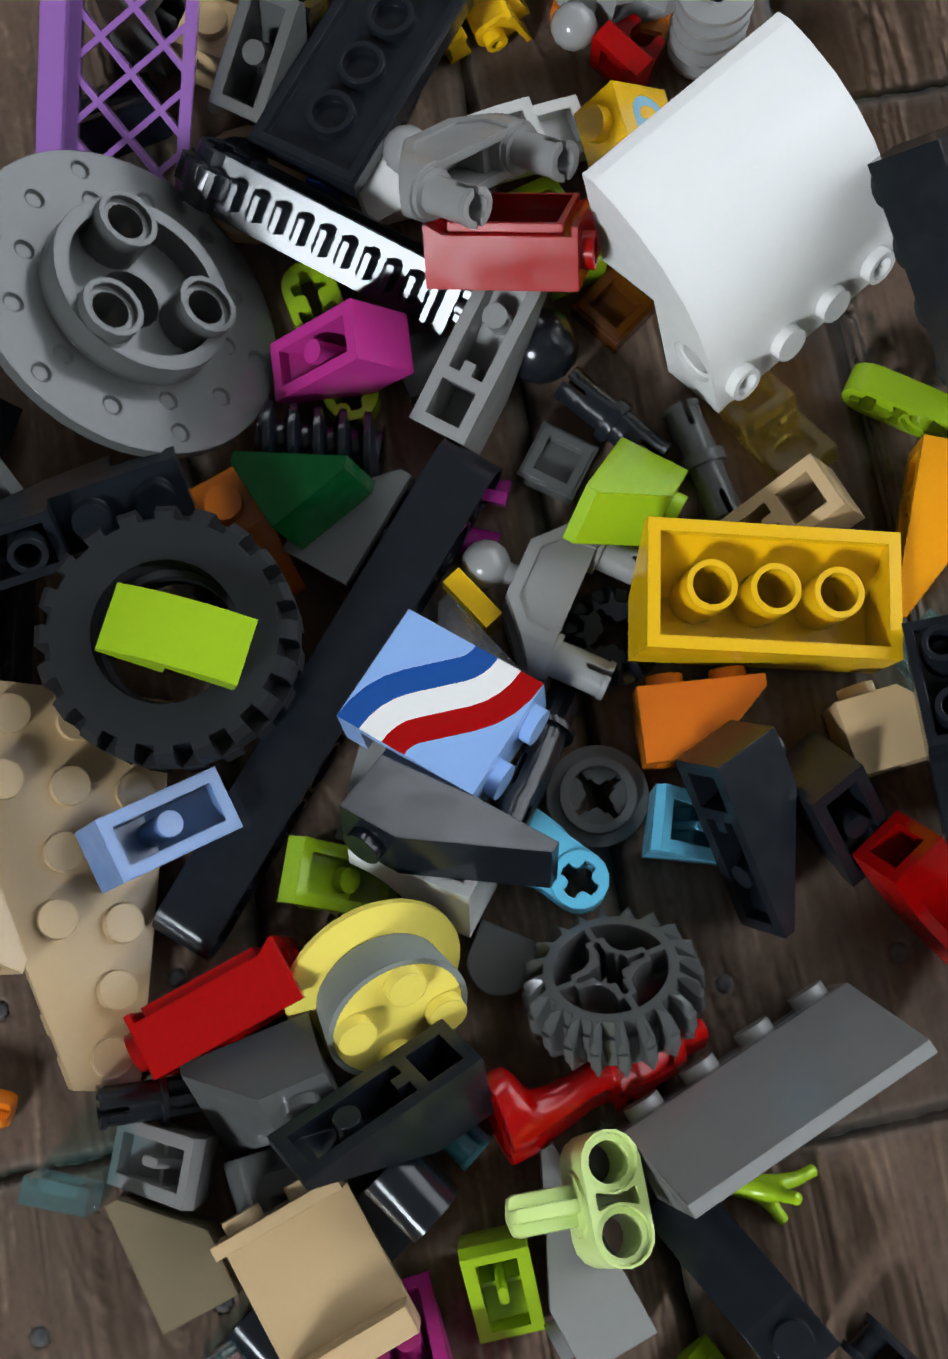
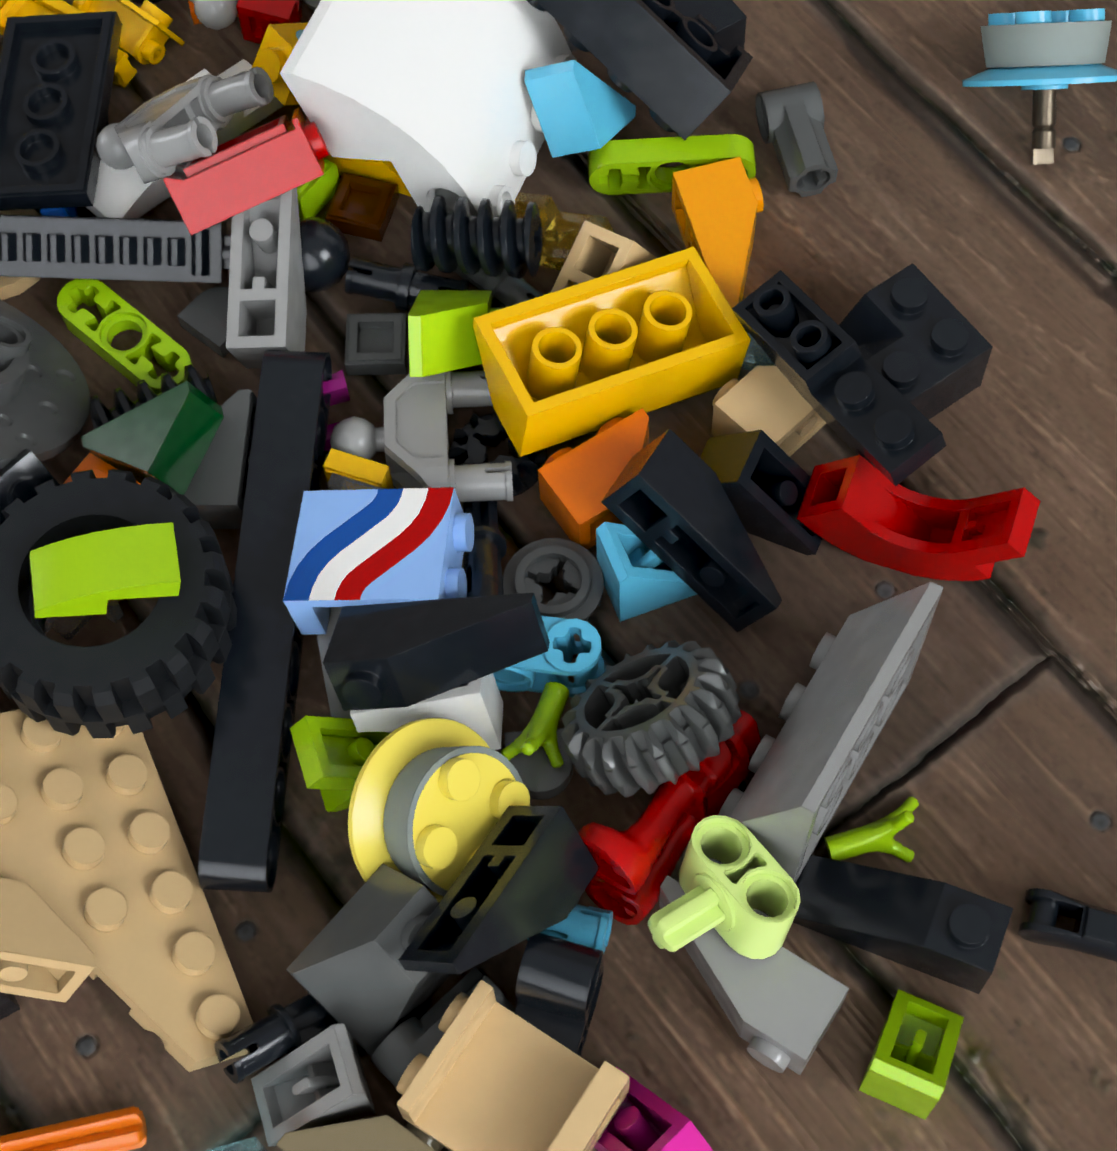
camera: 25 degrees left, 15 degrees down
medium blue slope [74,766,243,894] -> none
red window [123,935,306,1080] -> none
dark pink slope [270,298,414,404] -> none
lime slope [457,1225,545,1344] -> none
none -> black piece [411,195,543,279]
none -> lime bar [501,682,569,768]
none -> medium azure slope [524,60,636,158]

